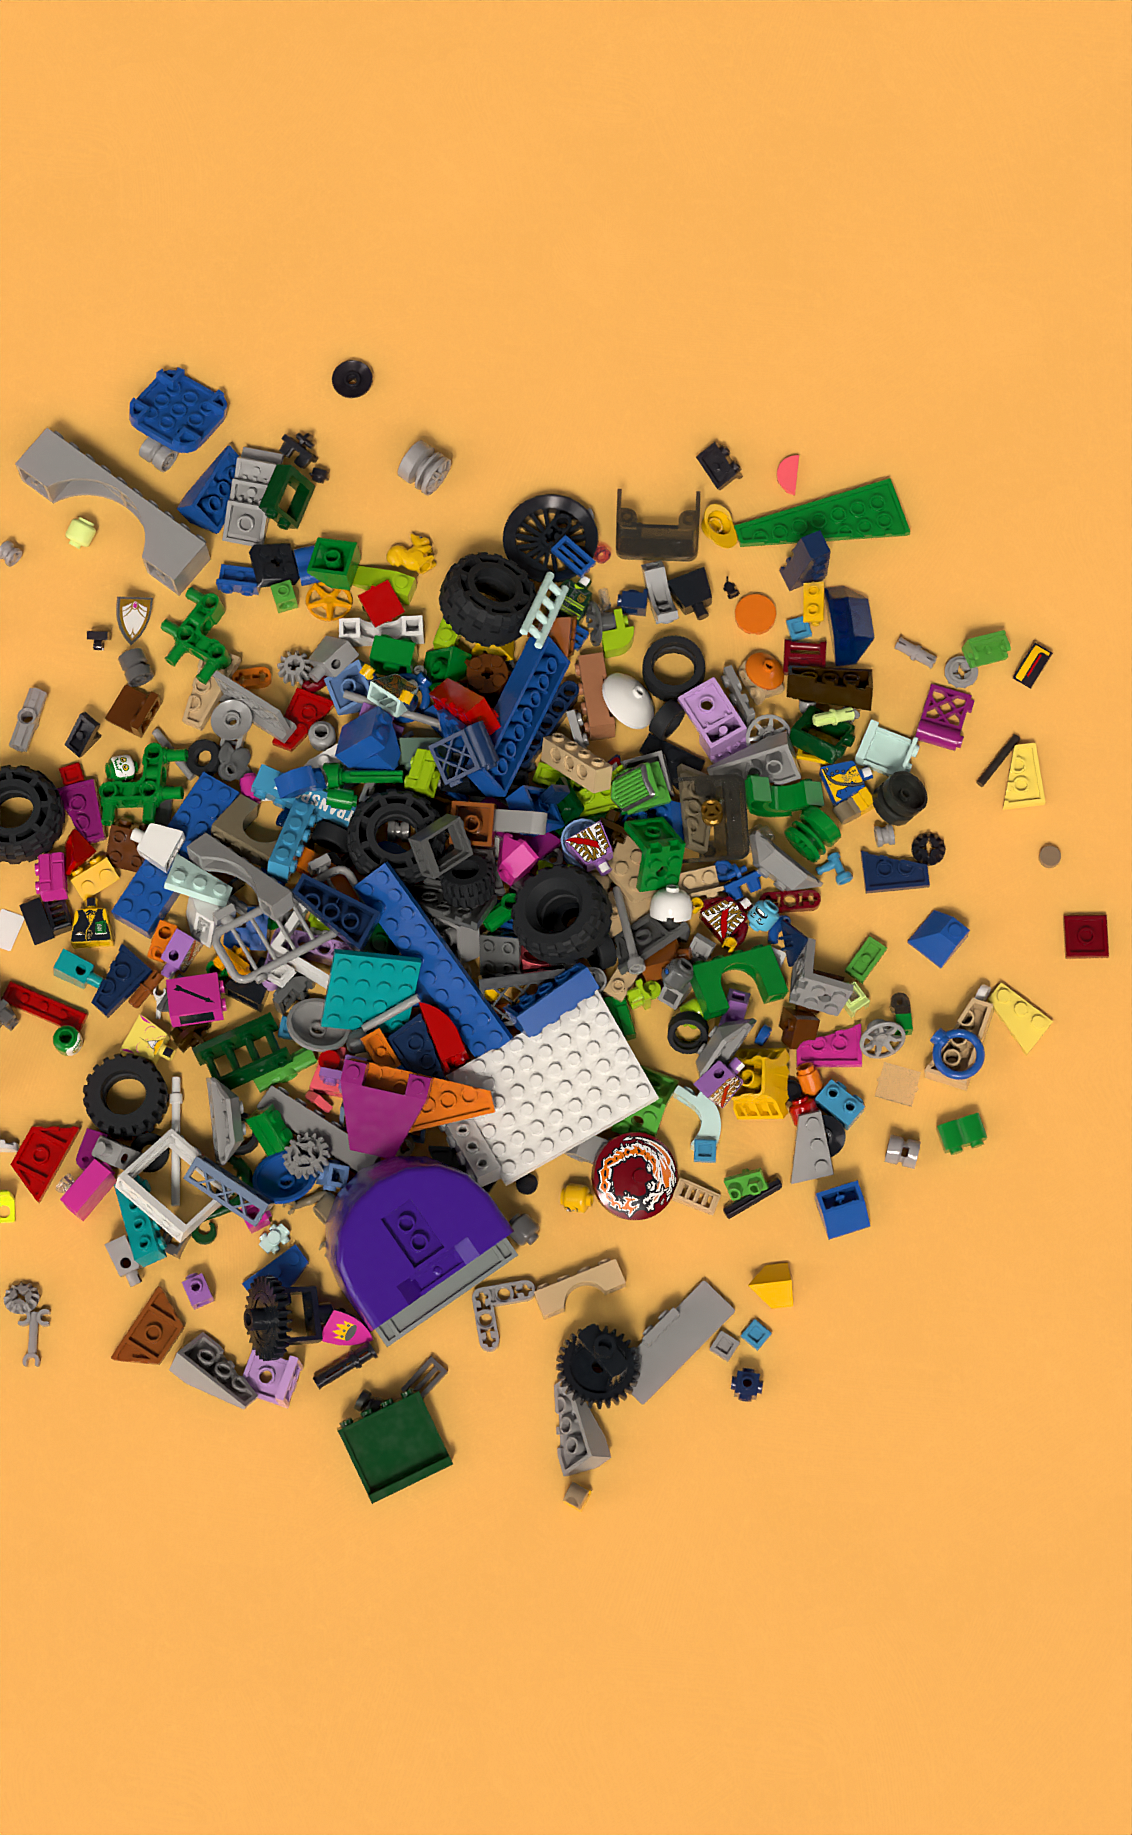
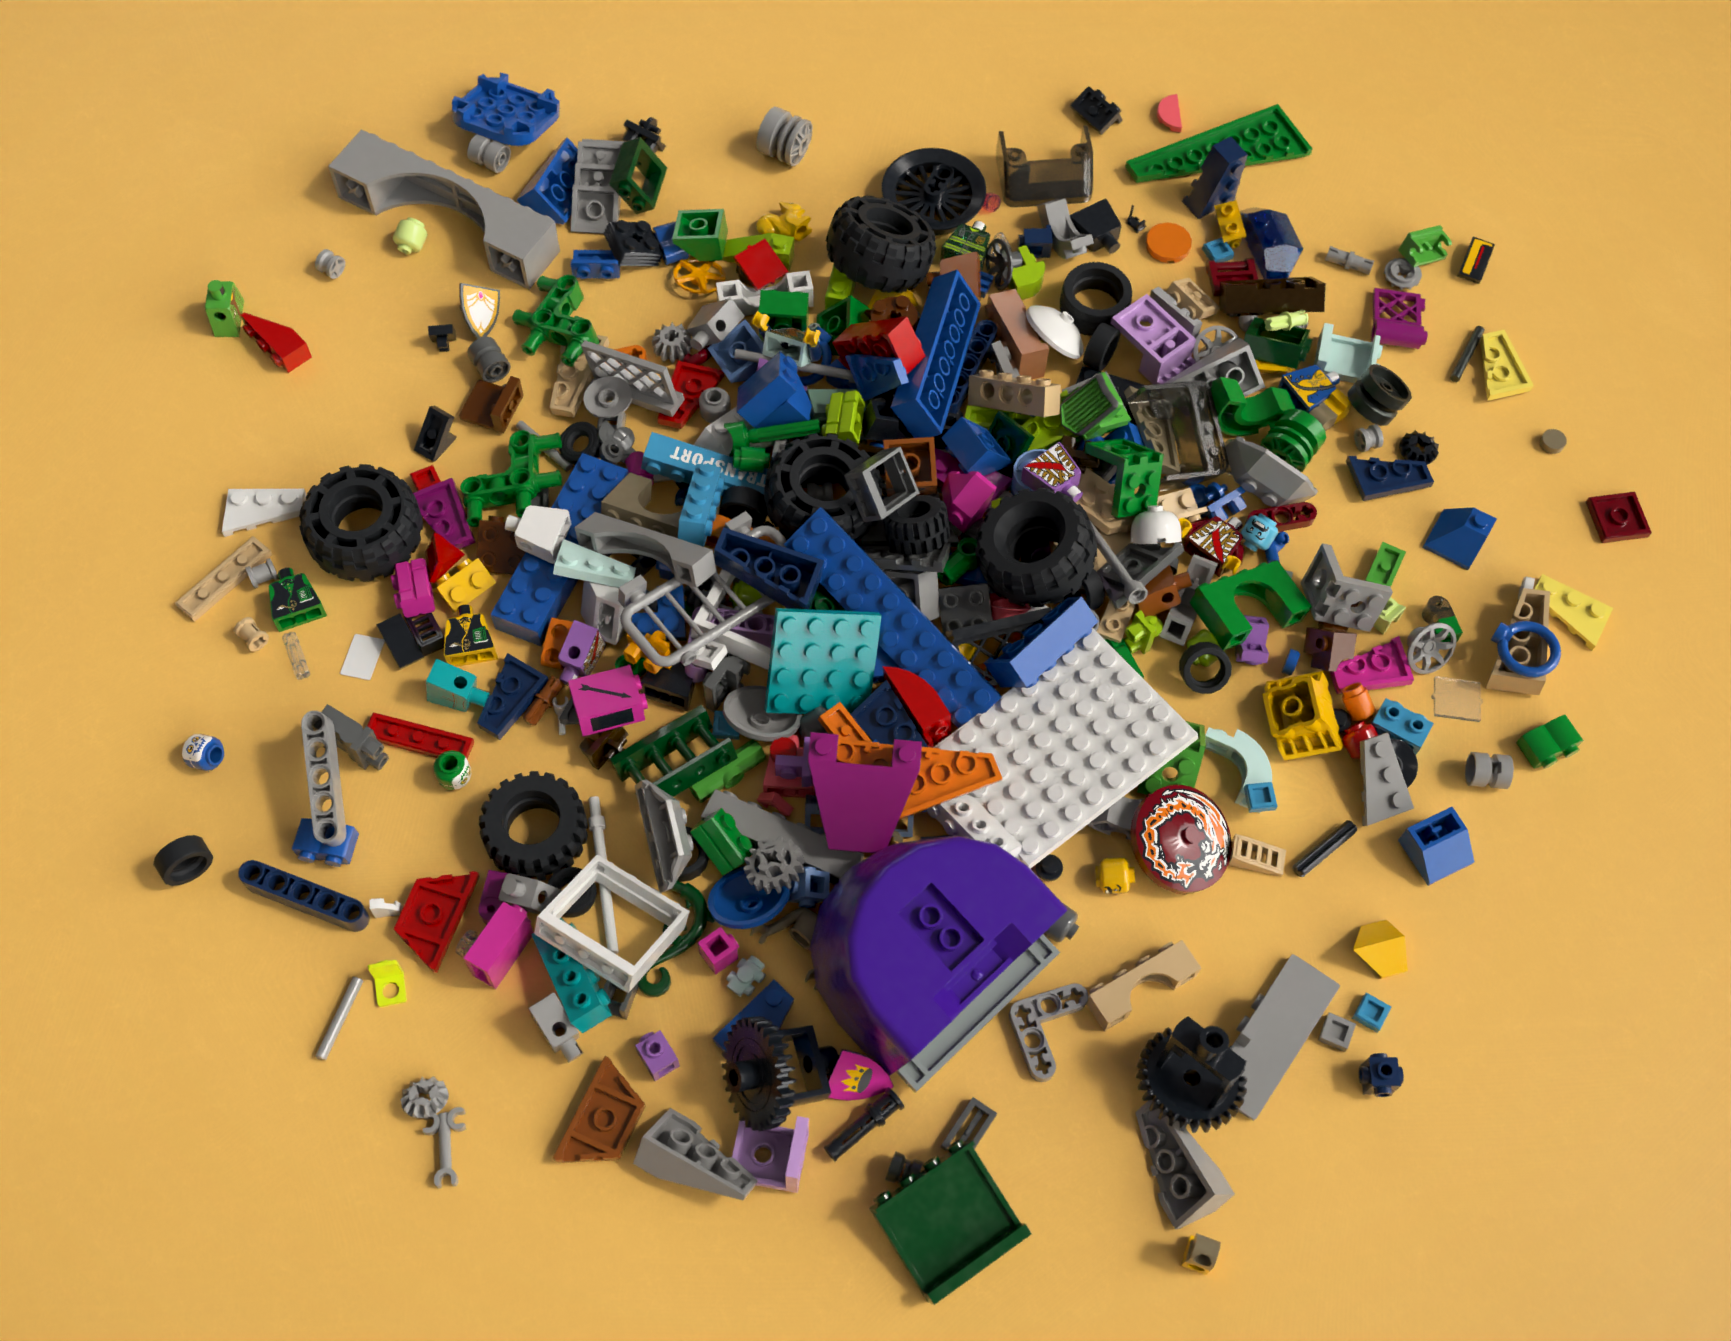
camera: 15 degrees left, 10 degrees down
light grey piece [9,688,48,752] -> none
head [105,754,138,782] -> none
light yellow torso [120,1015,176,1065] -> none
sand blue fence [183,1155,274,1227] -> none
bright green brick [270,580,298,614] -> none
blue brick [274,766,327,799] -> none
black plate [309,467,329,484] -> none
black dish [332,360,372,398] -> none
light grey bar [361,994,421,1032] -> none
dark blue piece [428,721,500,787] -> none
light grey beam [494,809,548,835] -> none
light aqua bar [520,572,569,649] -> none
dark blue tile [540,784,570,804] -> none
blue tile [551,535,596,579] -> none
dark grey head [661,958,694,990] -> none
medium lavender torso [694,1057,745,1108] -> none
light grey wedge [696,1018,757,1078] -> none
yellow piece [701,504,738,549] -> none
pearl gold wheel [701,799,723,826] -> none
bright green hips [724,1168,769,1201] -> none
orange dish [745,653,784,690] -> none
dark blue piece [778,920,808,967] -> none
dark azure piece [815,852,853,885] -> none

